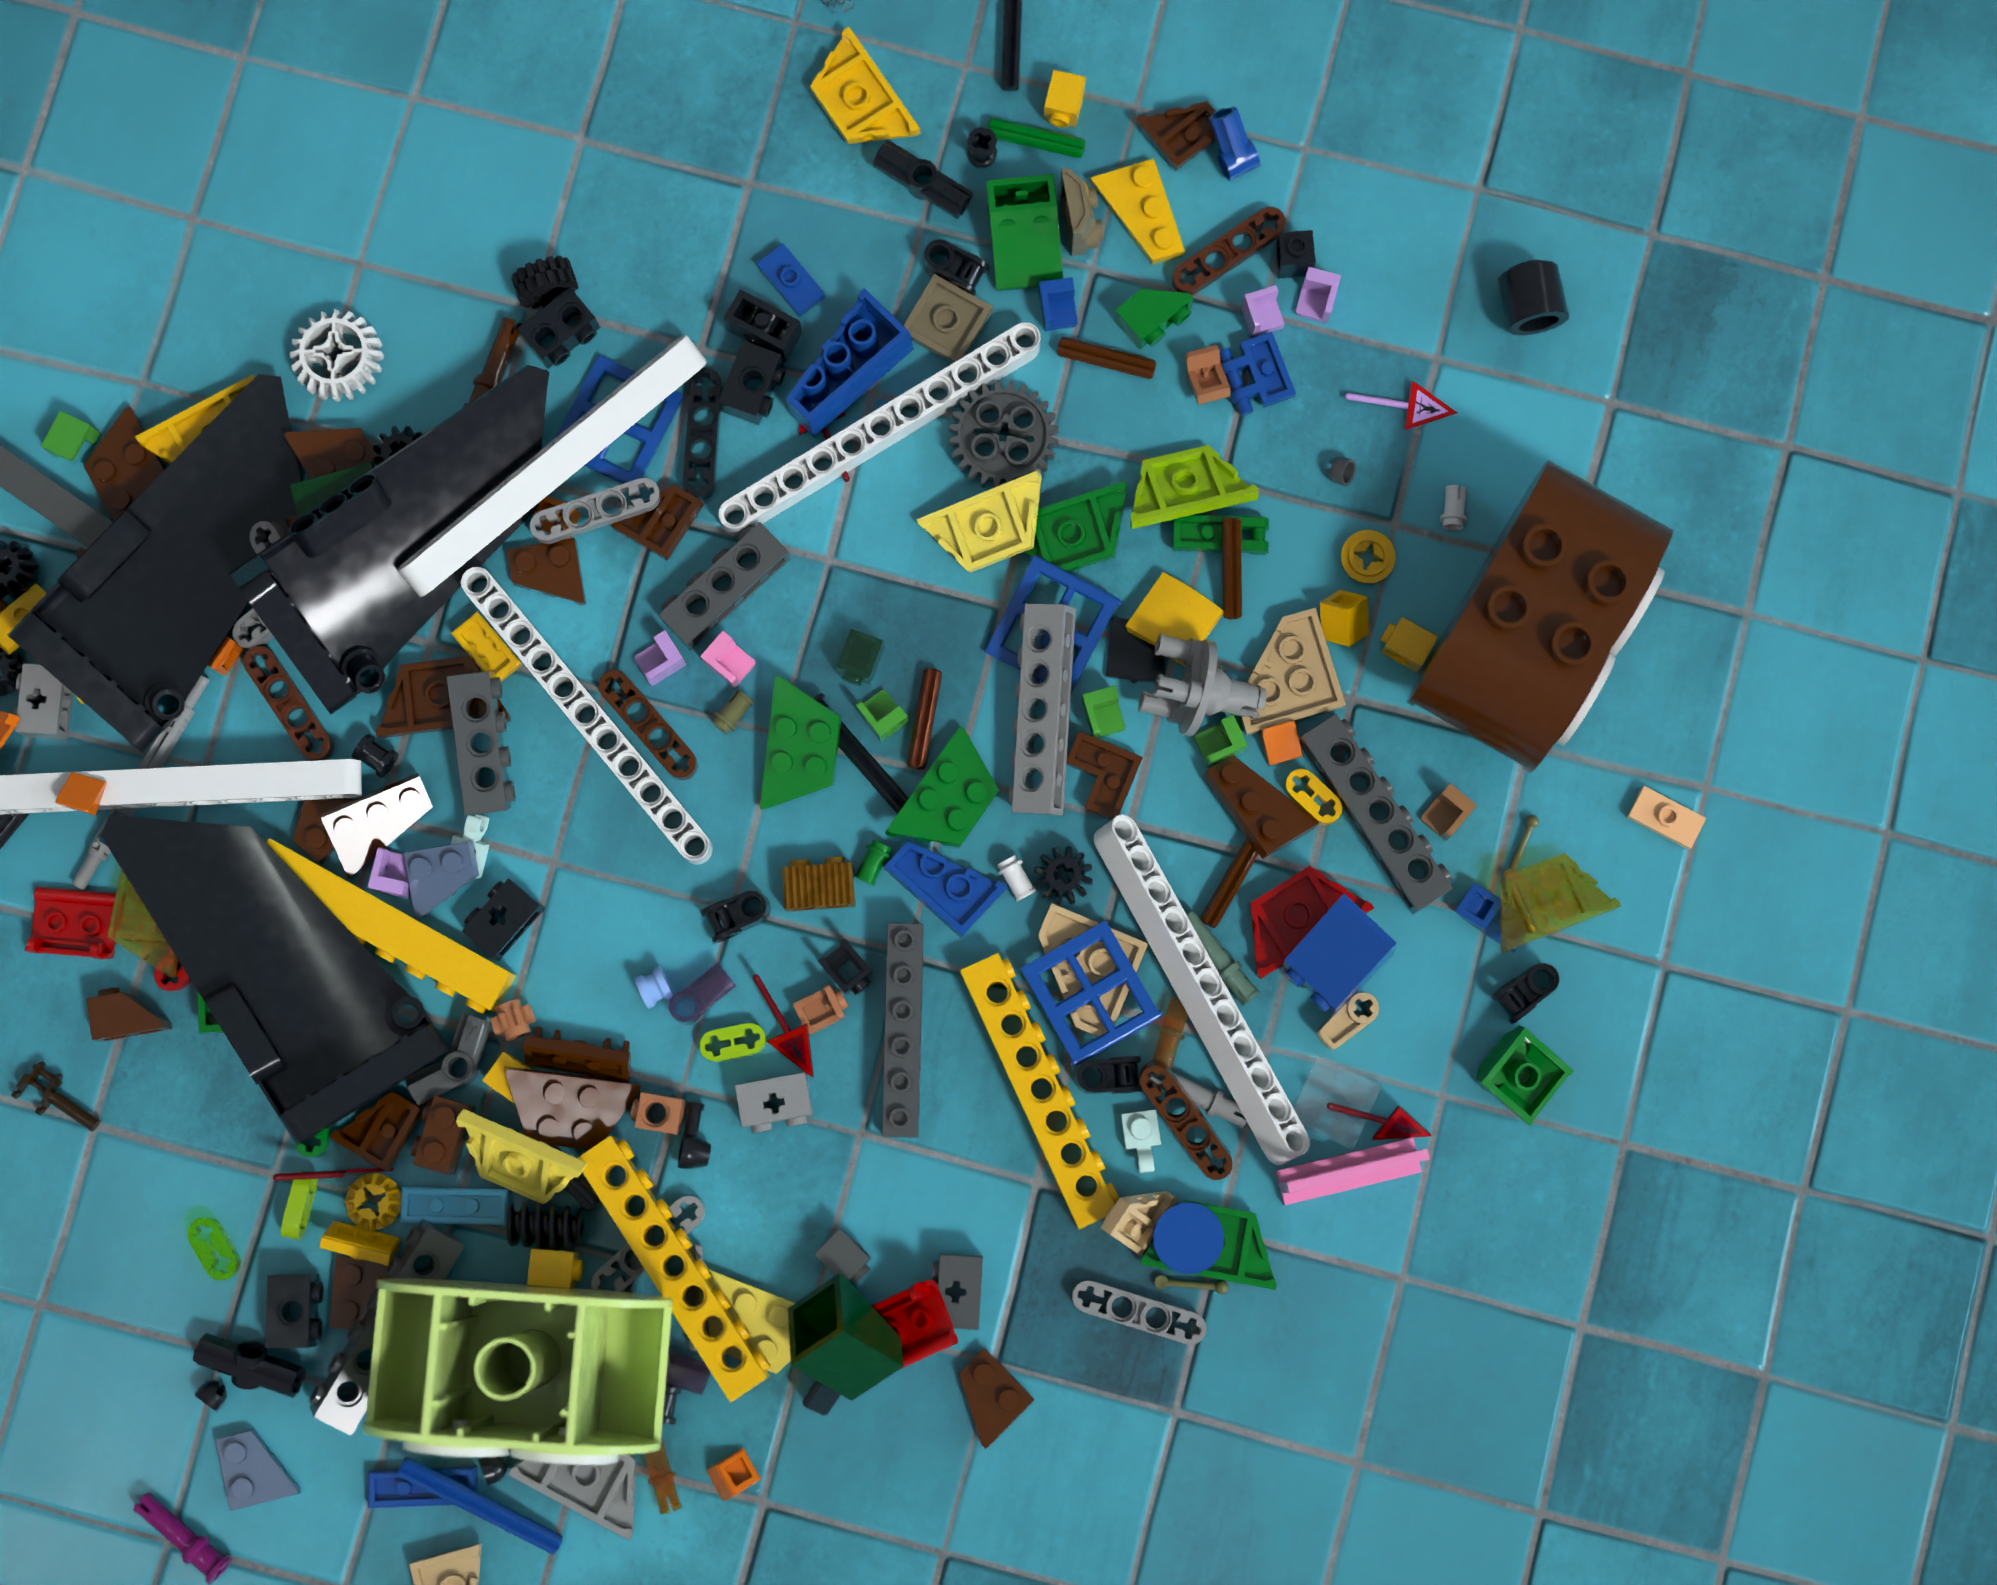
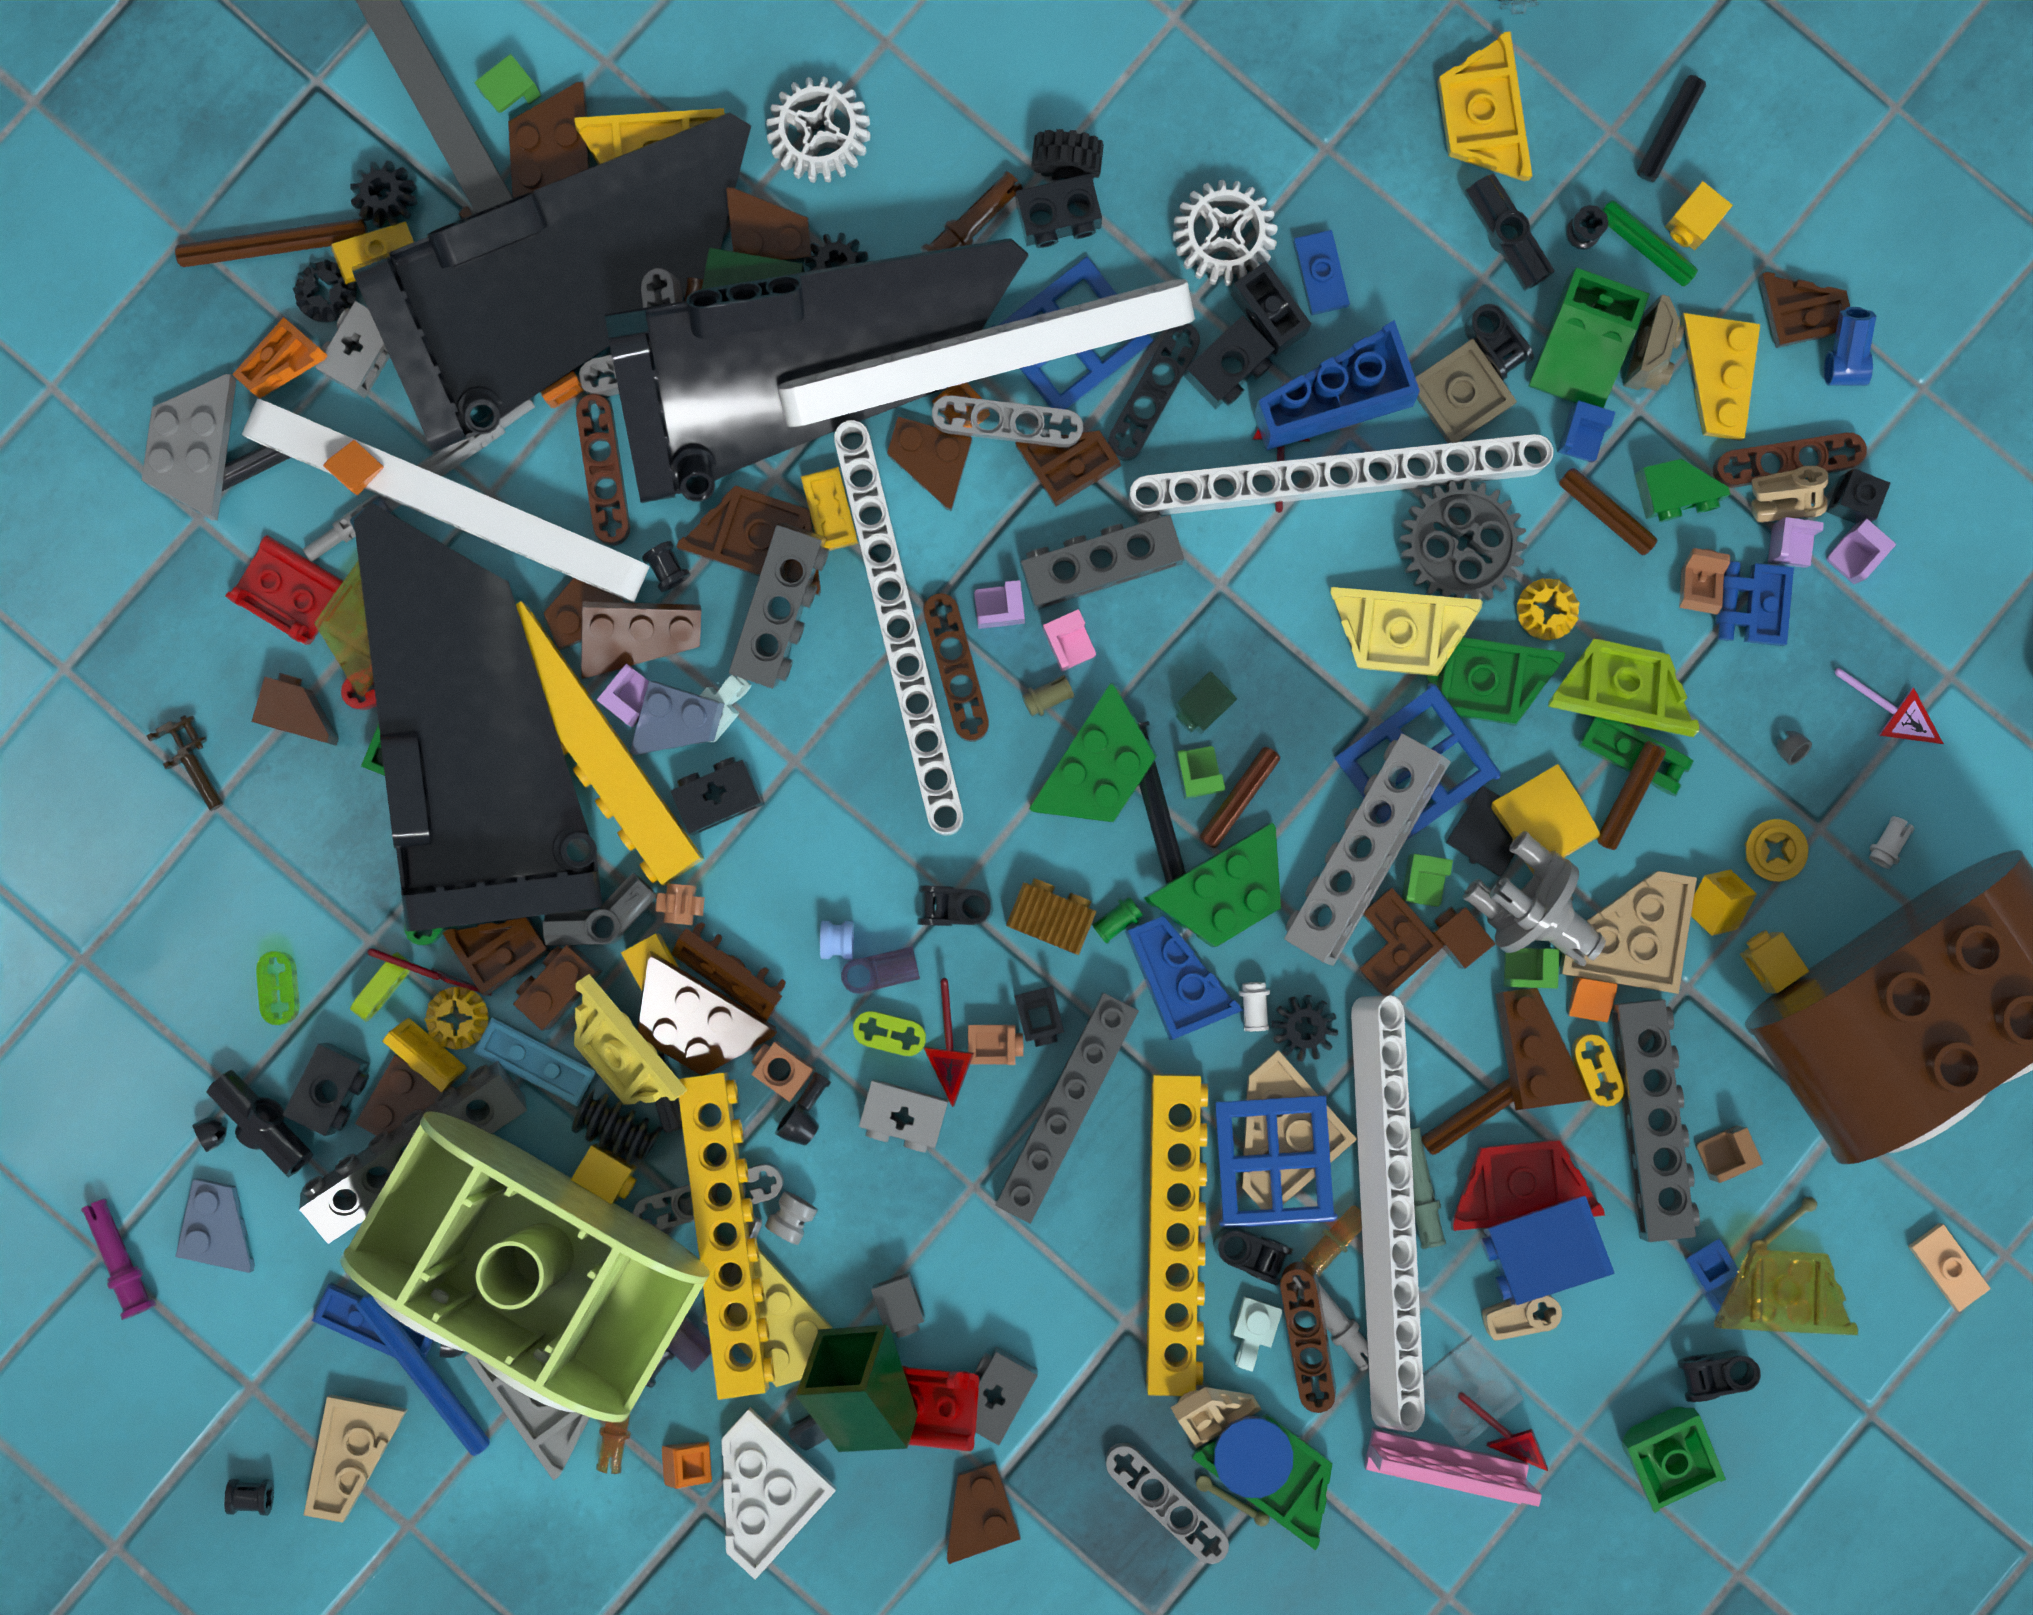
camera: 25 degrees right, 5 degrees up
none -> white plate [722,1407,837,1580]
none -> light grey wheel [765,1191,818,1245]
none -> white gear [1173,179,1278,286]
none -> reddish brown brick [1431,906,1496,969]
none -> yellow gear [1517,578,1580,640]
none -> tan piece [1751,465,1828,522]

